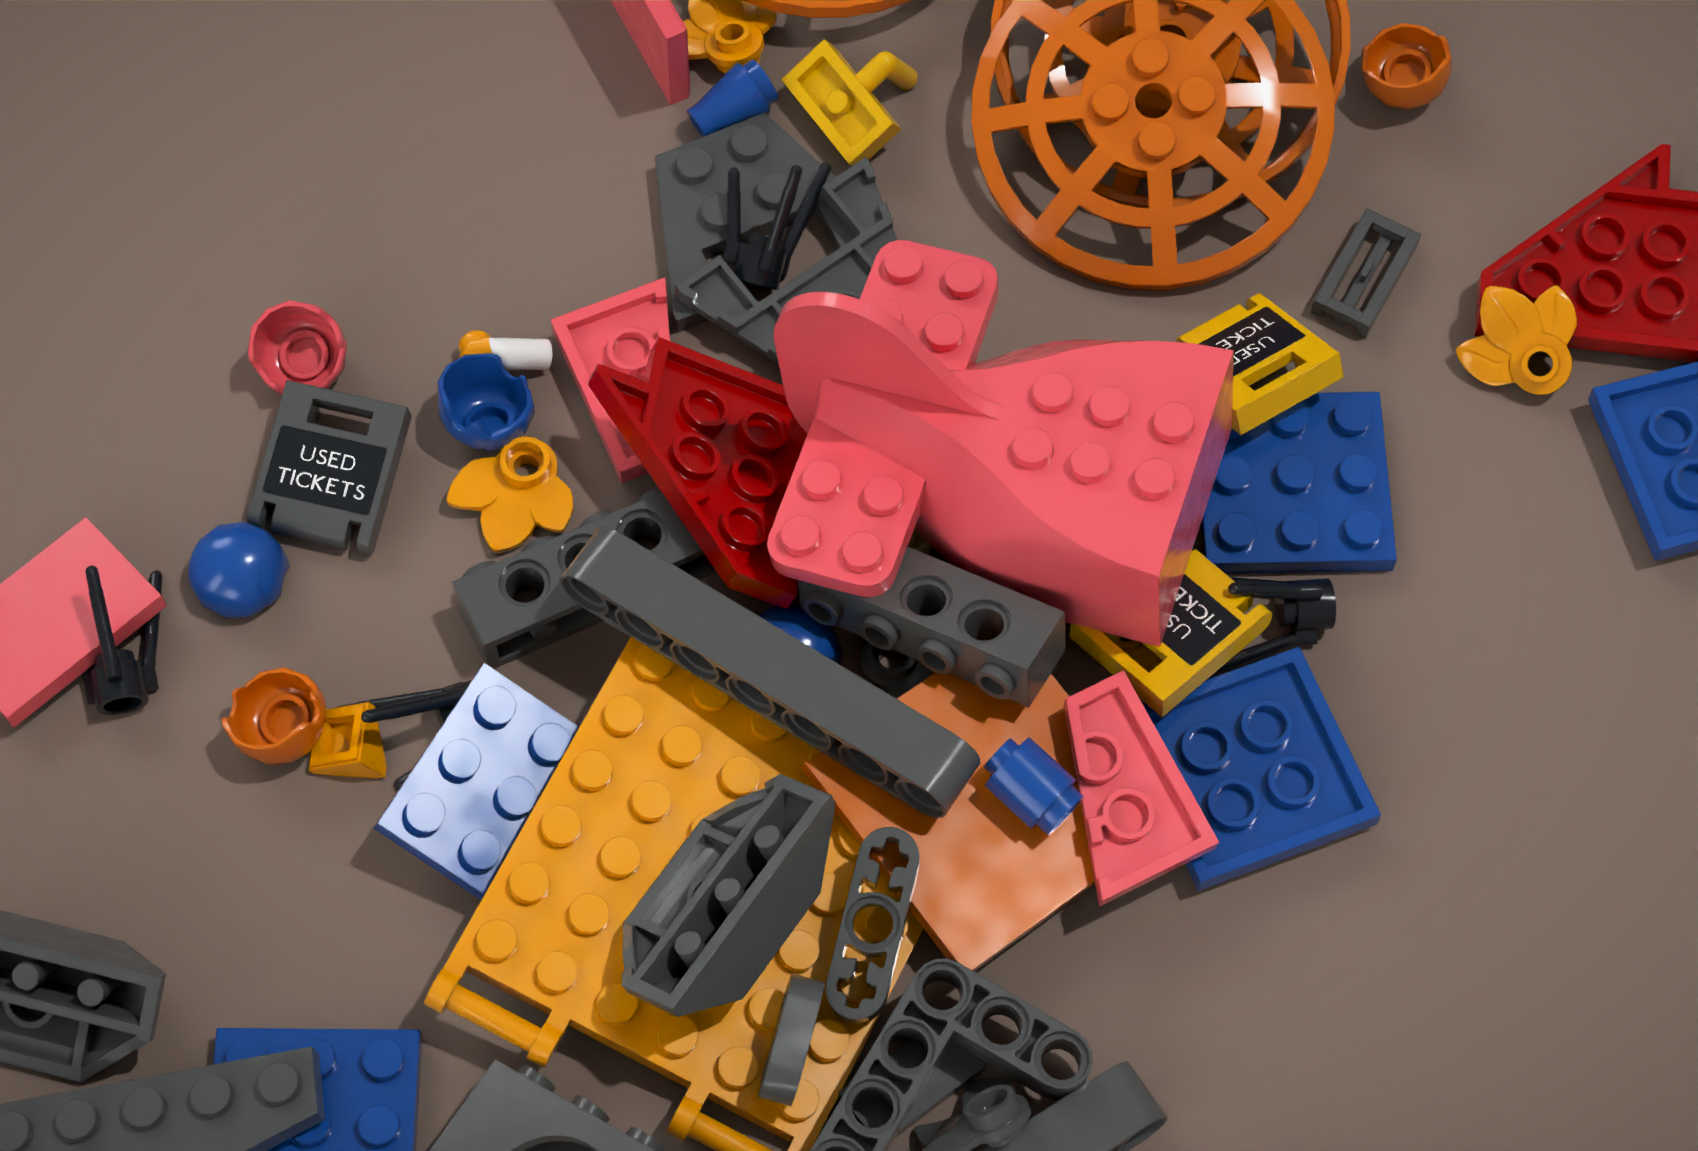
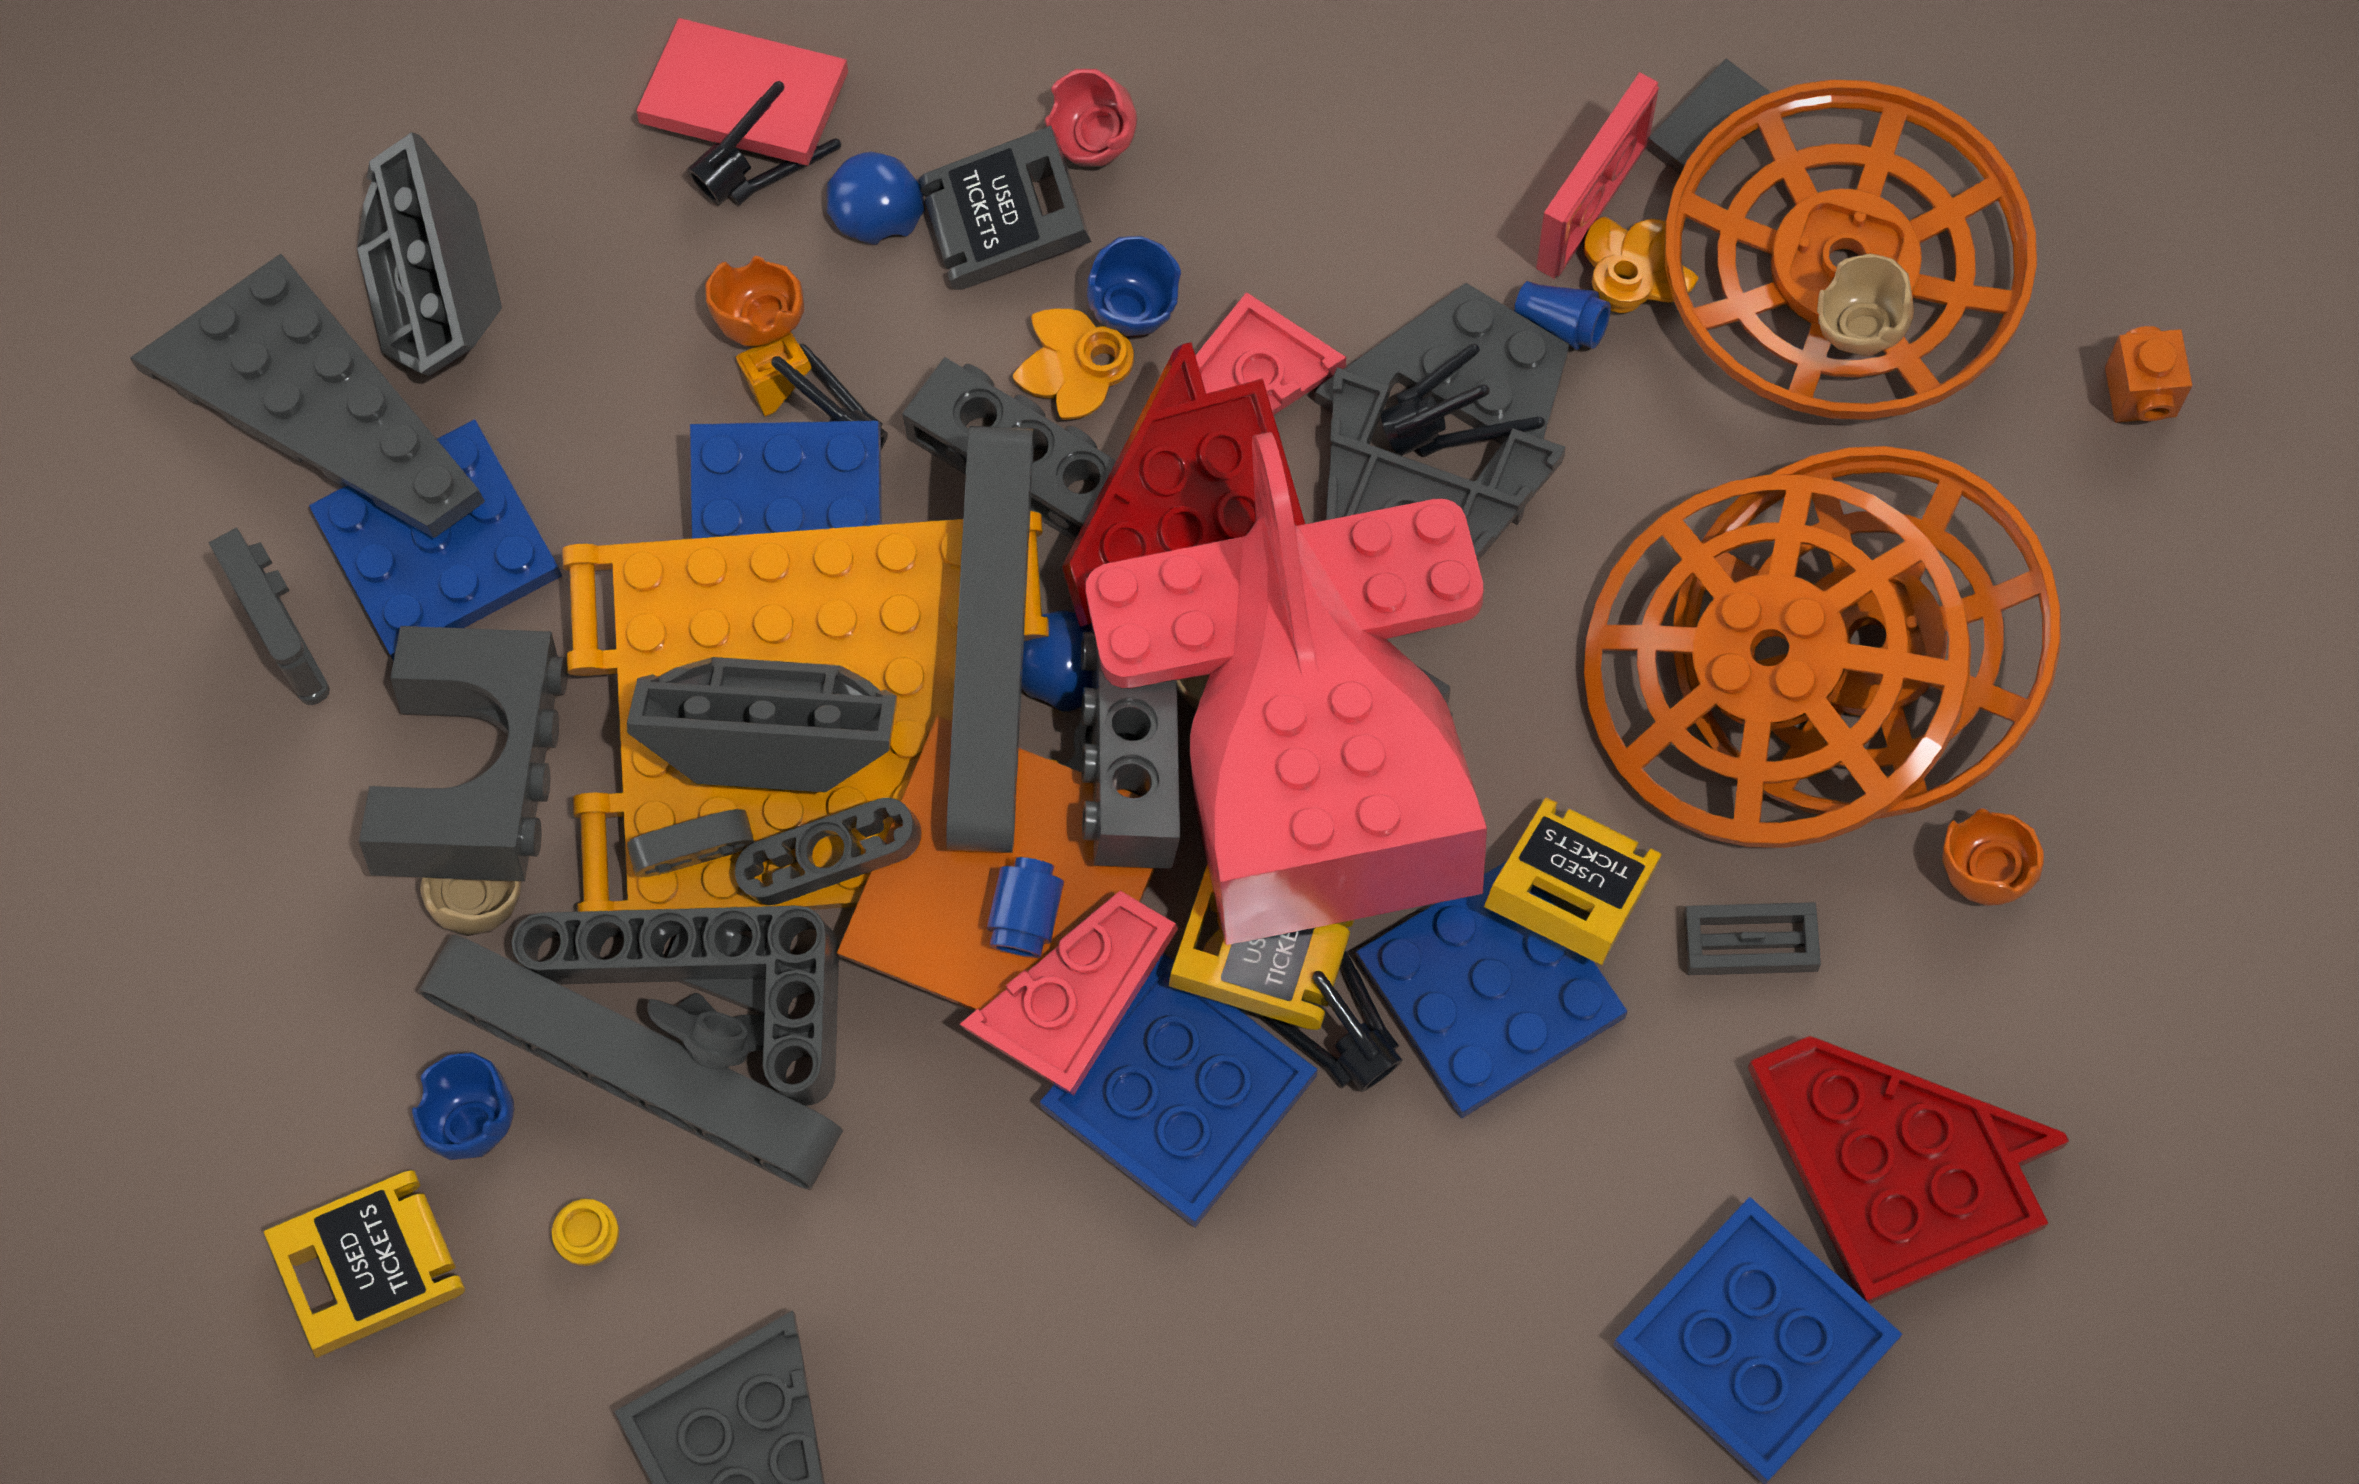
camera: 65 degrees right, 5 degrees up
white arm [458,330,553,371] -> none
yellow plate [781,39,918,166] -> none
light orange plate [1456,285,1577,395] -> none

